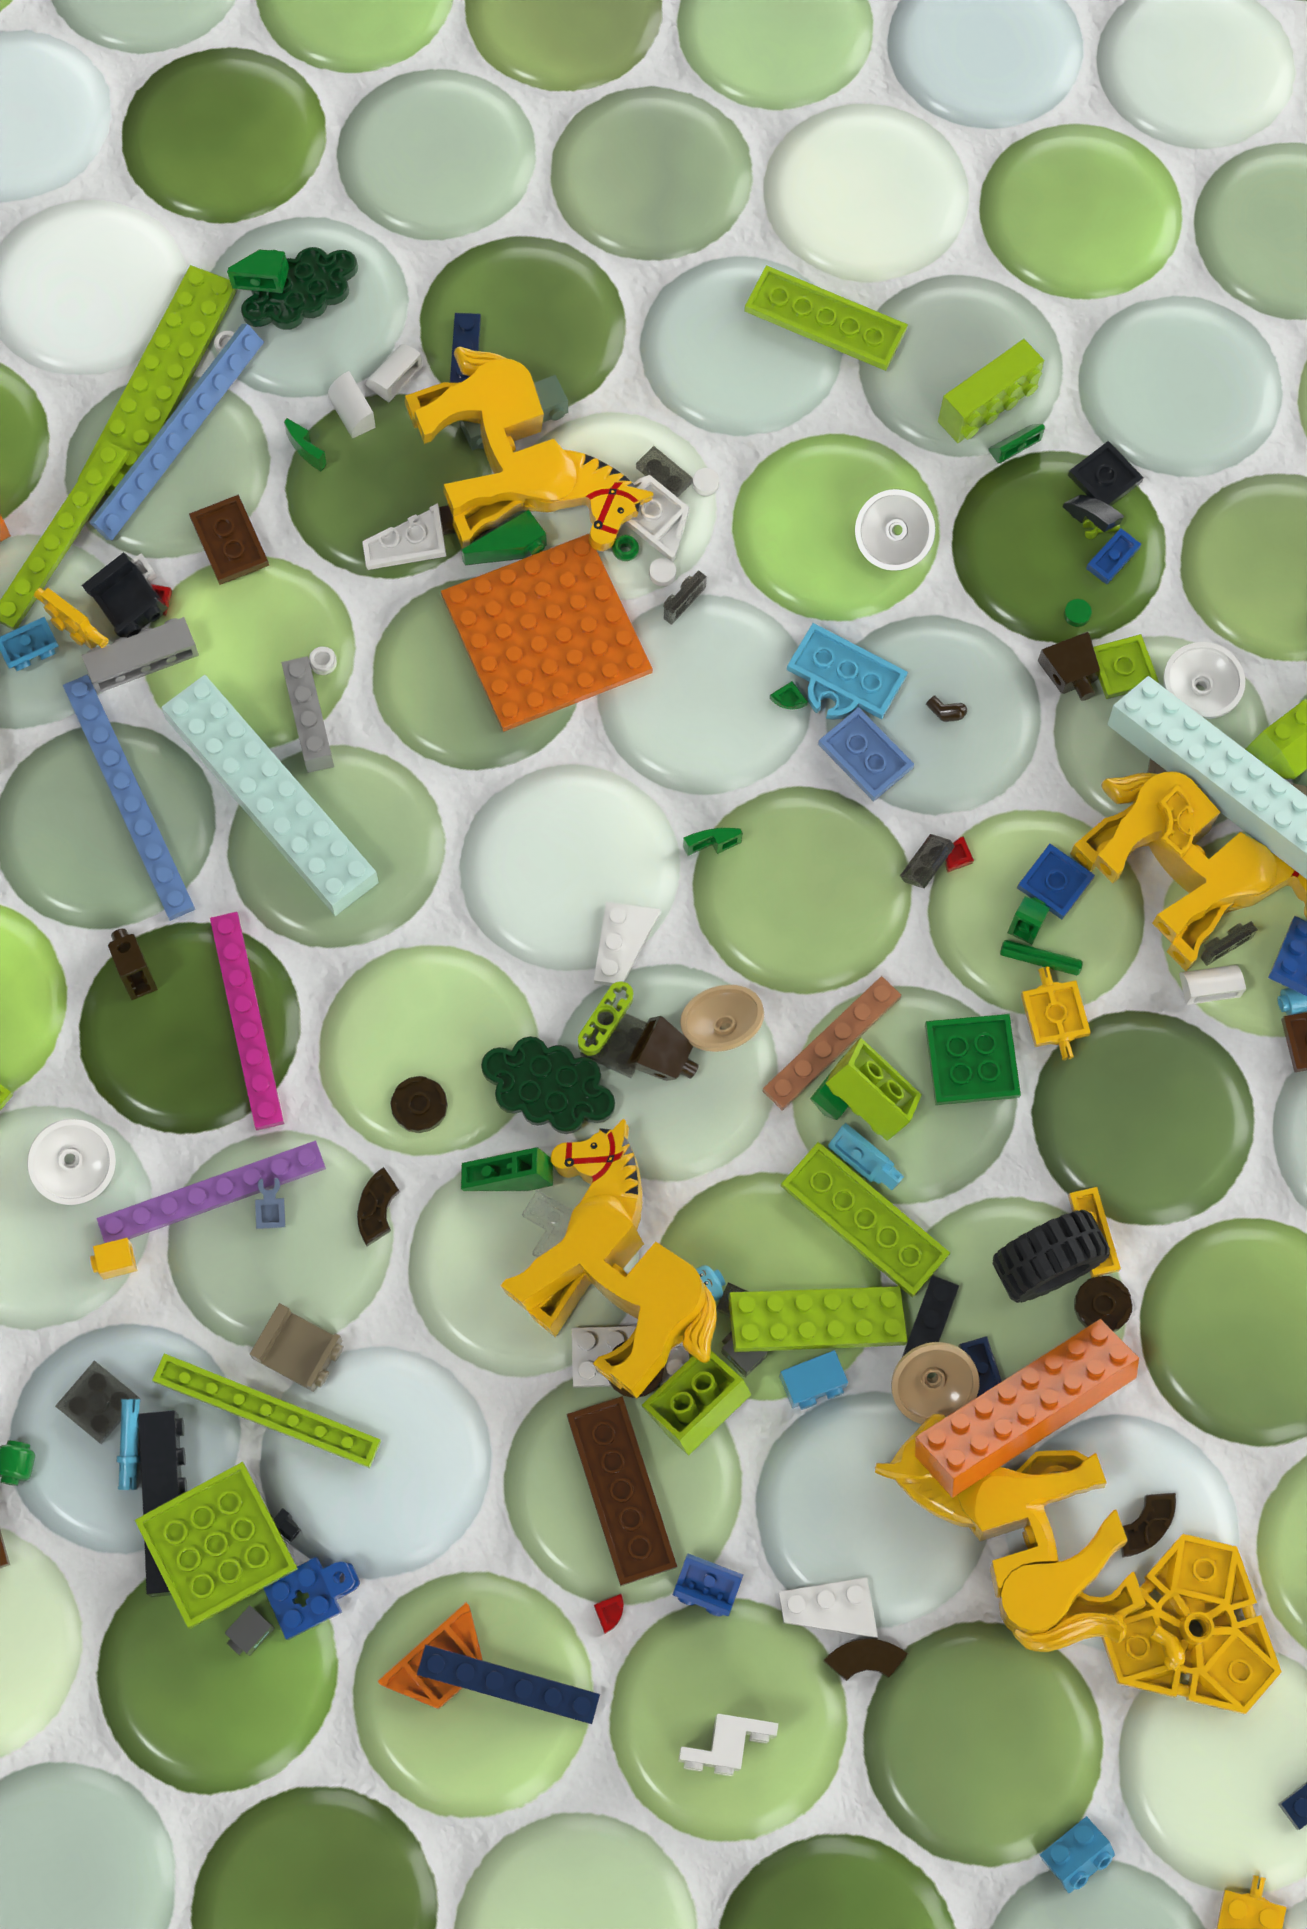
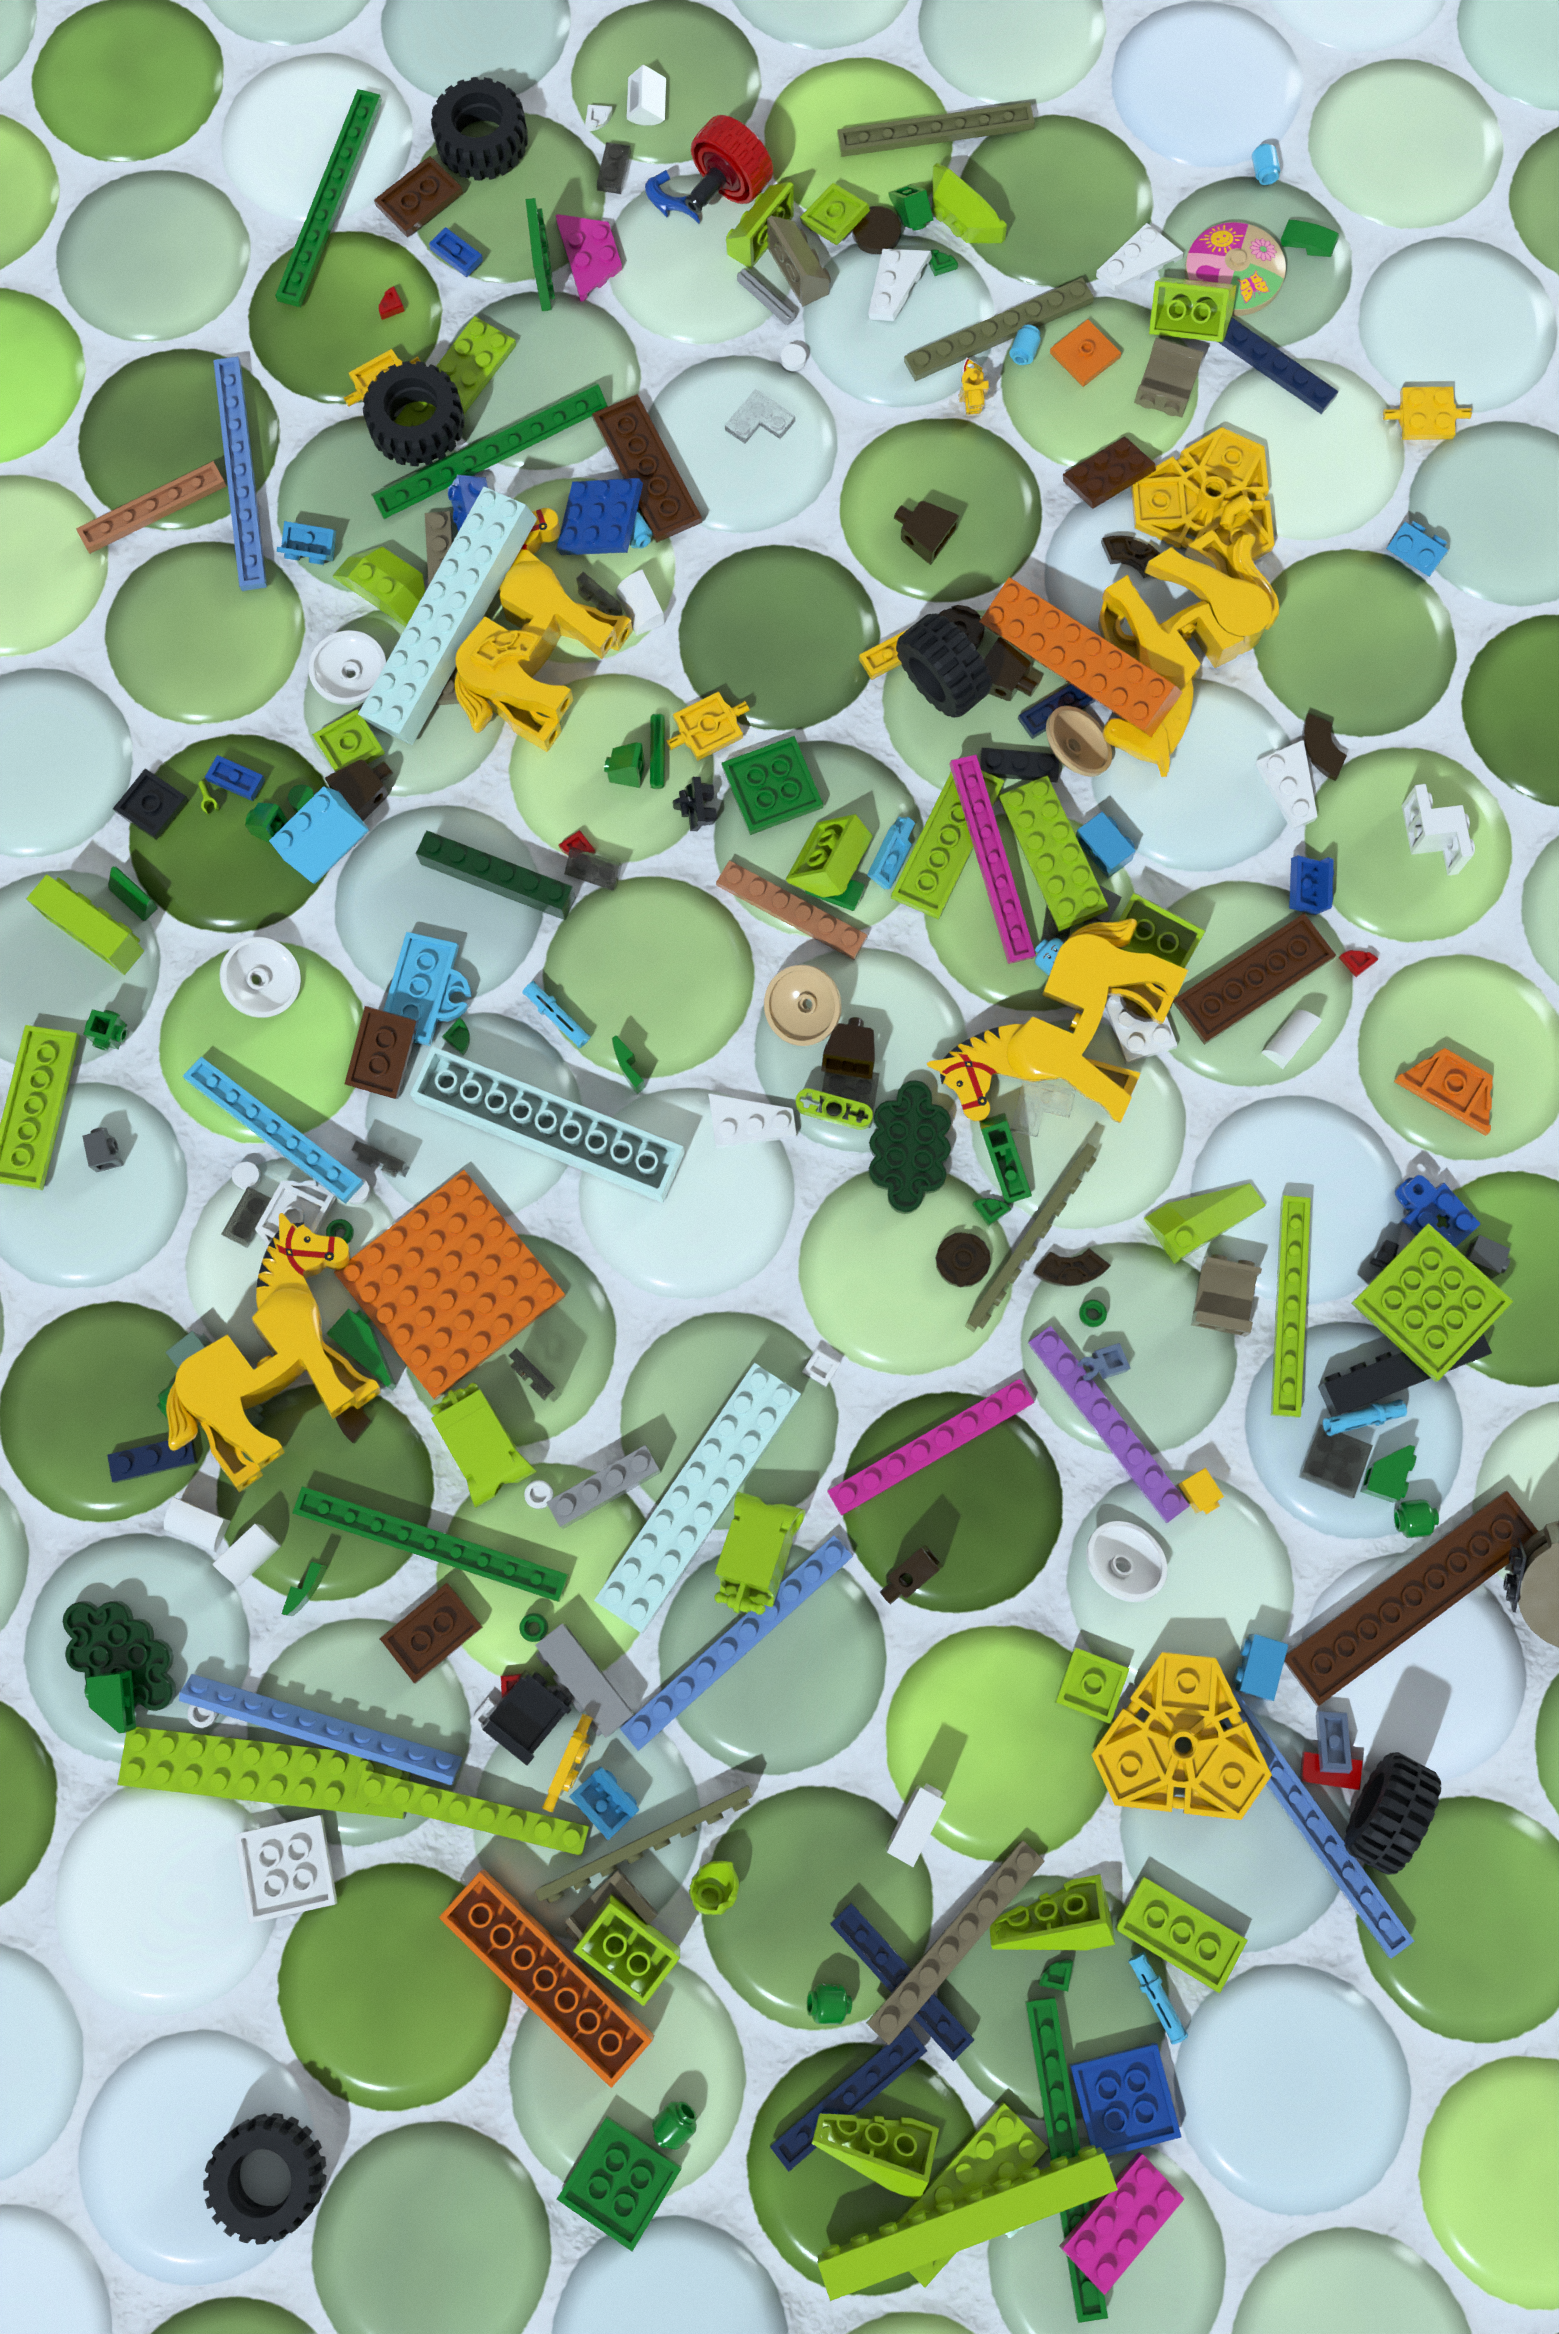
camera: 100 degrees left, 5 degrees up
white wing [362,503,446,570] -> none
dark blue plate [417,1644,600,1724] -> none
medium blue plate [818,707,914,802] -> none
dark brown arm [926,695,967,722] -> none
blue plate [1017,844,1095,920] -> none
black slope [1062,494,1124,532] -> none
none -> dark grey brick [82,1128,123,1172]
none -> green brick [83,1009,128,1051]
none -> medium azure plate [183,1057,364,1204]
none -> white plate [234,1814,337,1924]
none -> green slope [245,803,288,844]
none -> medium azure slope [269,786,369,884]
none -> green plate [292,1486,569,1602]
none -> reddish brown plate [345,1006,419,1099]
none -> light aqua brick [410,1046,684,1203]
none -> dark green brick [416,830,576,920]
none -> lime piece [431,1383,537,1508]
none -> clear smoke plate [508,1348,562,1402]
none -> green plate [519,1613,548,1642]
none -> medium azure pin [522,981,591,1048]
none -> black hips [672,777,717,831]
none -> lime piece [714,1492,806,1615]
none -> white tile [802,1349,840,1387]
none -> dark brown torso [894,501,959,565]
none -> dark pink plate [949,755,1036,964]
none -> olive plate [965,1143,1097,1333]
none -> green tile [972,1198,1011,1226]
none -> dark brown torso [984,637,1038,701]
none -> reddish brown plate [1063,436,1156,509]
none -> green plate [1079,1299,1107,1328]
none -> lime wedge [1144,1183,1266,1264]
none -> white brick [1262,1010,1322,1069]
none -> green slope [1360,1445,1417,1503]

